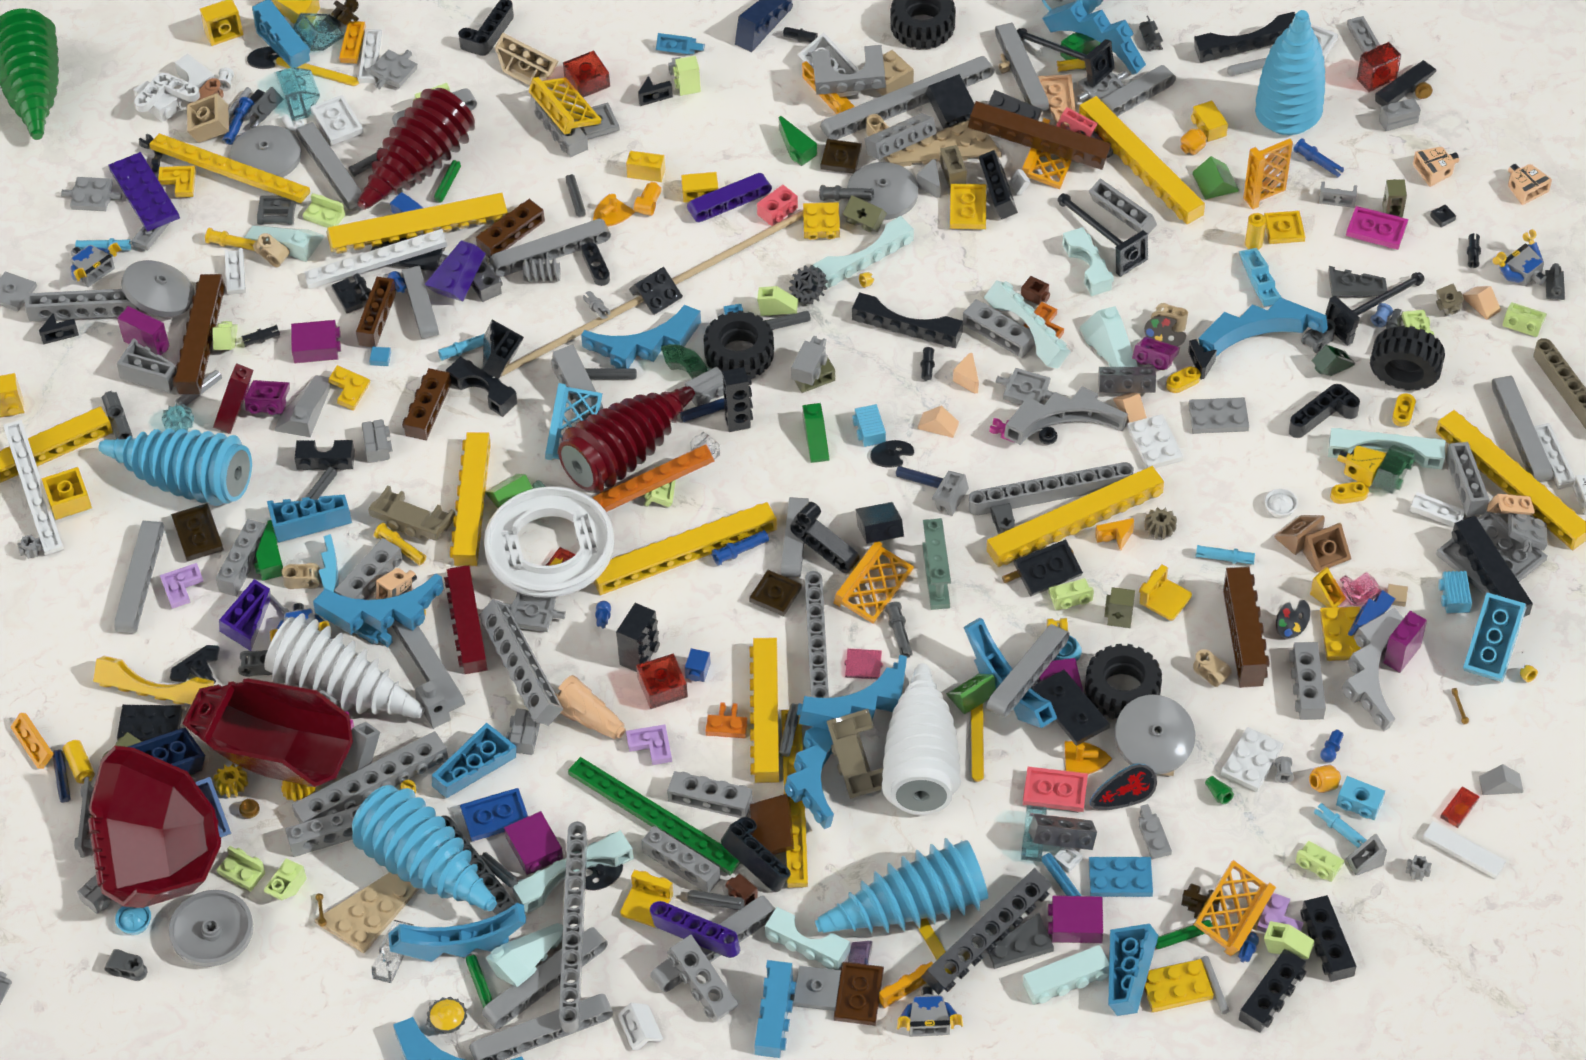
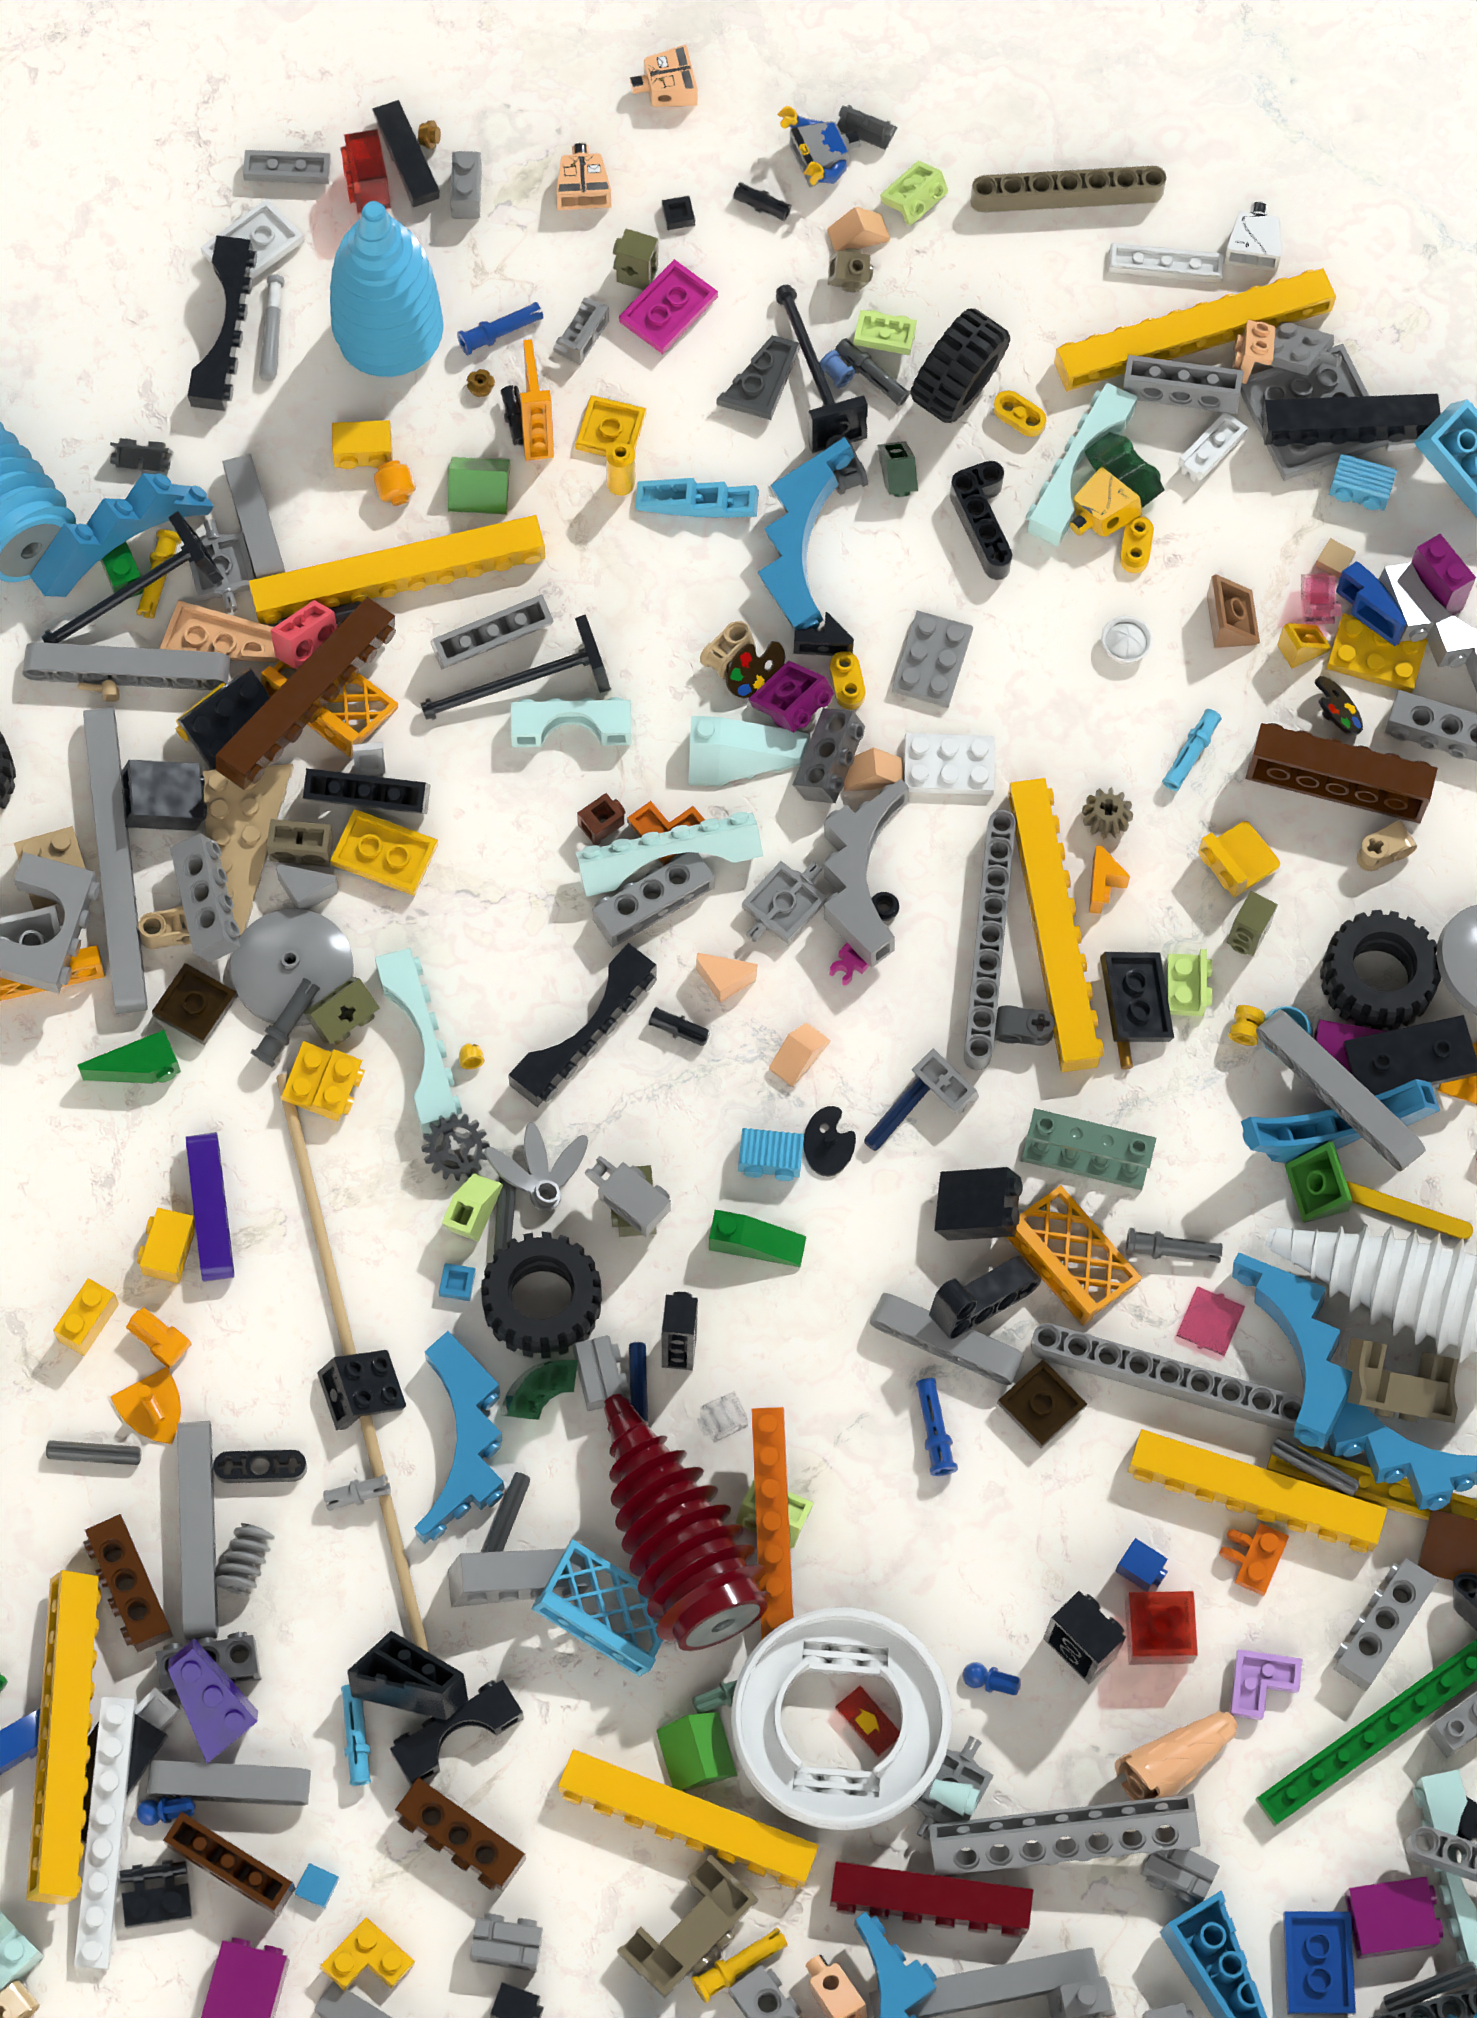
camera: 75 degrees left, 15 degrees up
yellow brick [593,502,777,595] -> none
coral brick [757,185,798,226] -> none
medium nougat slope [1274,515,1325,555] -> none
light grey beam [1492,375,1553,481] -> none
none -> light grey plant [484,1122,588,1211]
none -> light aqua cone [929,1779,980,1816]

